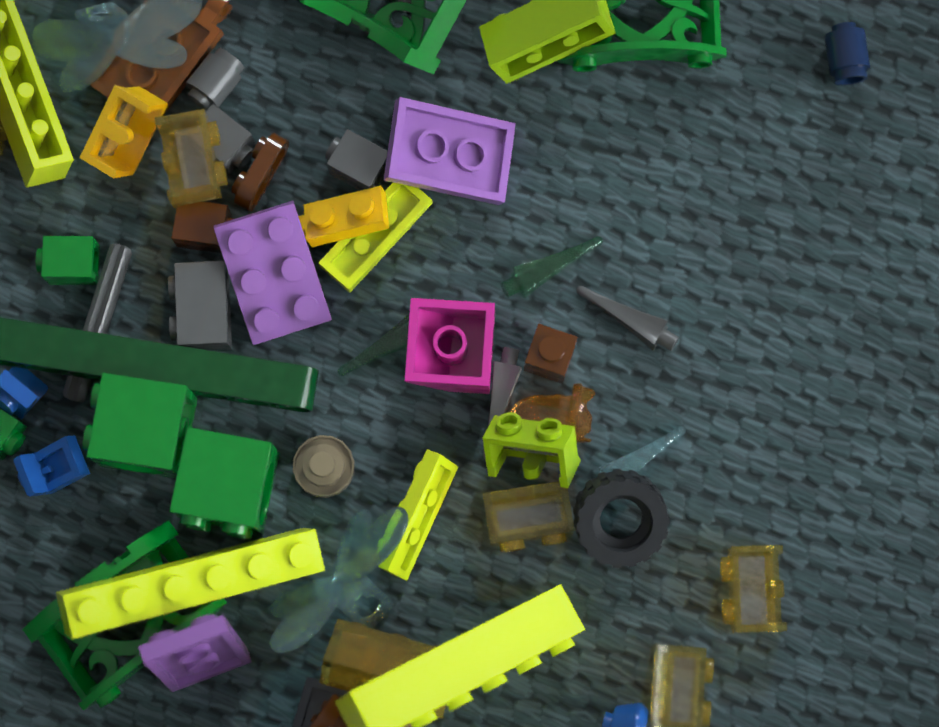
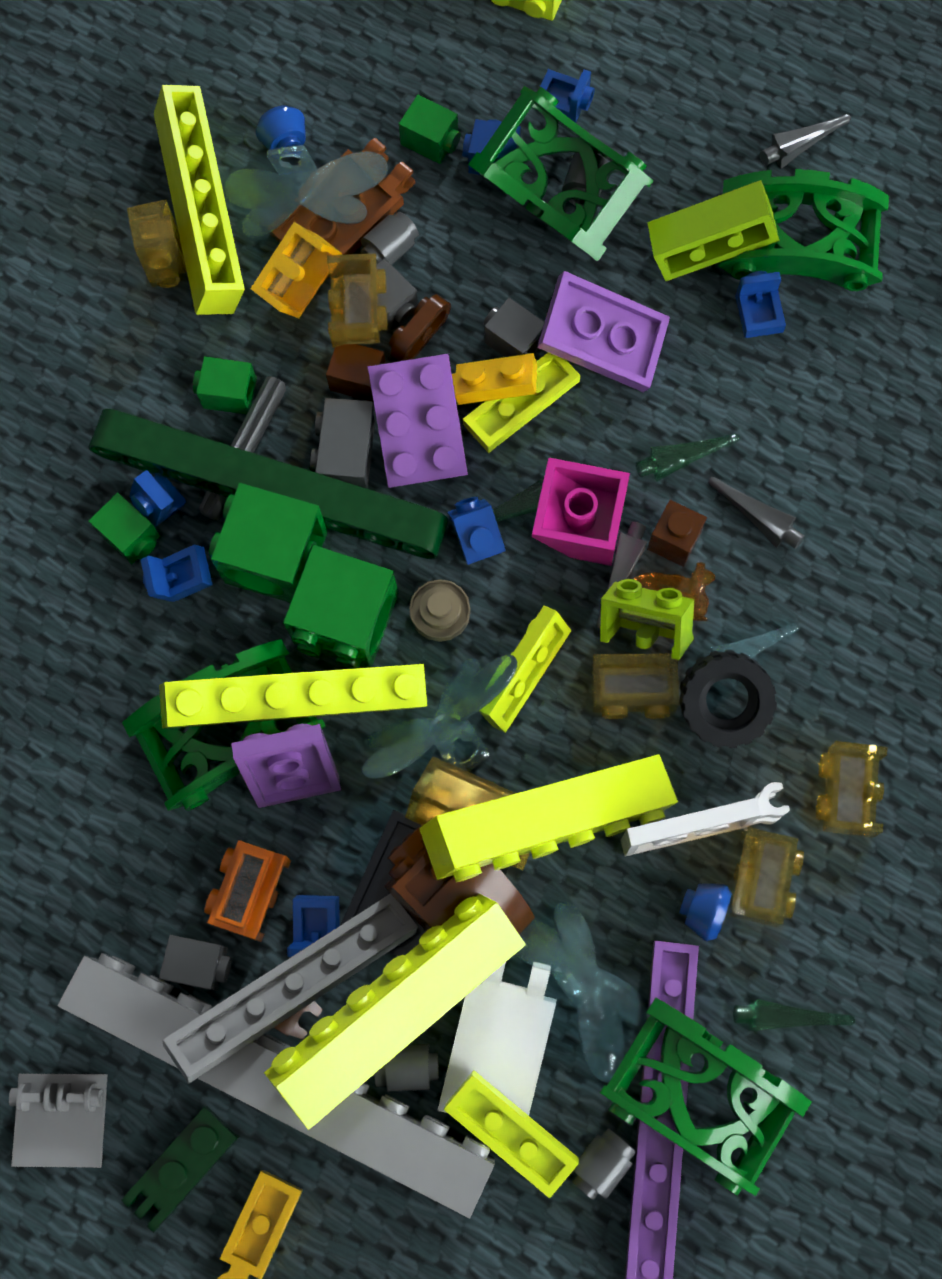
camera: 10 degrees right, 5 degrees down
none -> blue bracket [447,497,506,565]
none -> white tile [620,782,790,857]
none -> blue bracket [735,271,786,338]

